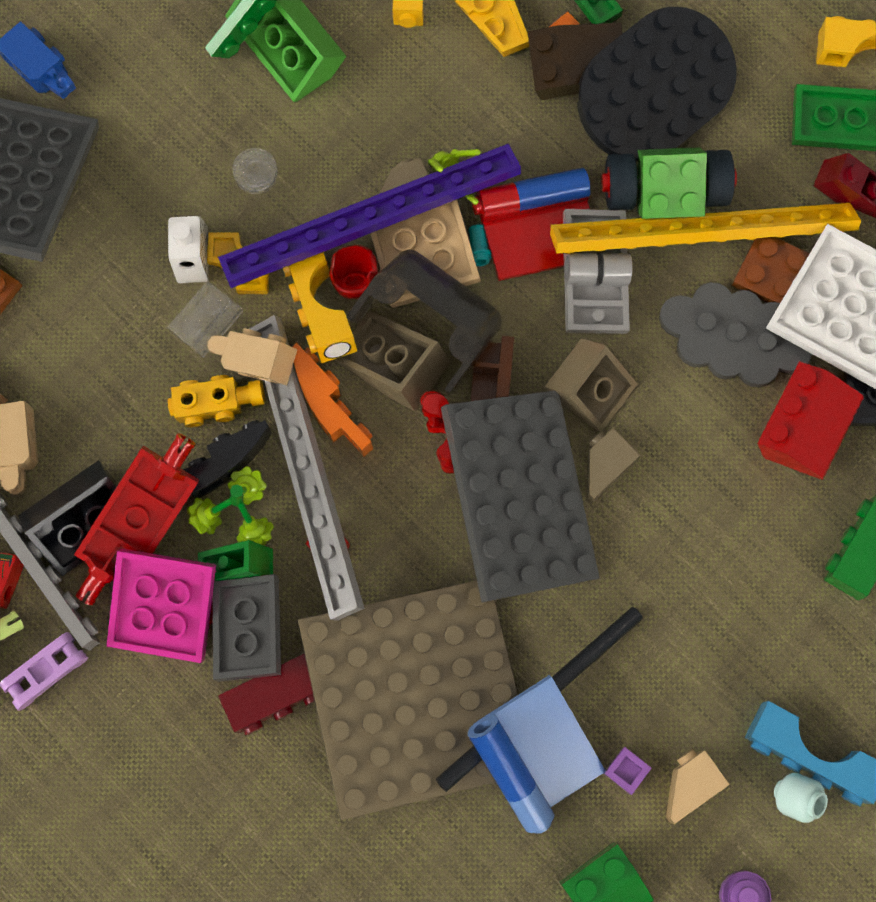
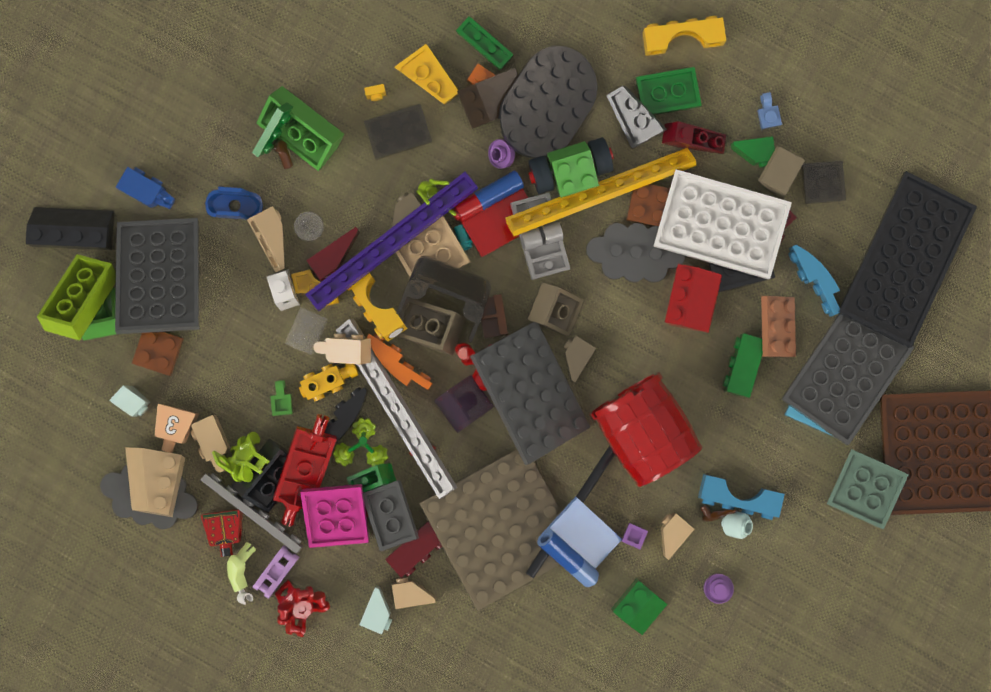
camera: 20 degrees left, 10 degrees up
red hair [329,244,379,299] -> none
none -> blue piece [205,187,263,220]
none -> lime piece [212,432,270,482]
none -> tan slope [247,206,285,272]
none -> bright green plate [270,380,293,416]
none -> reddish brown arm [273,140,293,169]
none -> red piece [275,580,330,637]
none -> dark red slope [306,227,360,281]
none -> light aqua slope [359,585,392,634]
none -> clear smoke plate [364,104,432,160]
none -> tan slope [392,577,436,609]
none -> slope [434,375,494,433]
none -> medium lavender plate [488,139,515,169]
none -> red piece [590,372,703,487]
none -> wing [606,86,667,148]
none -> reddish brown bar [700,504,737,521]

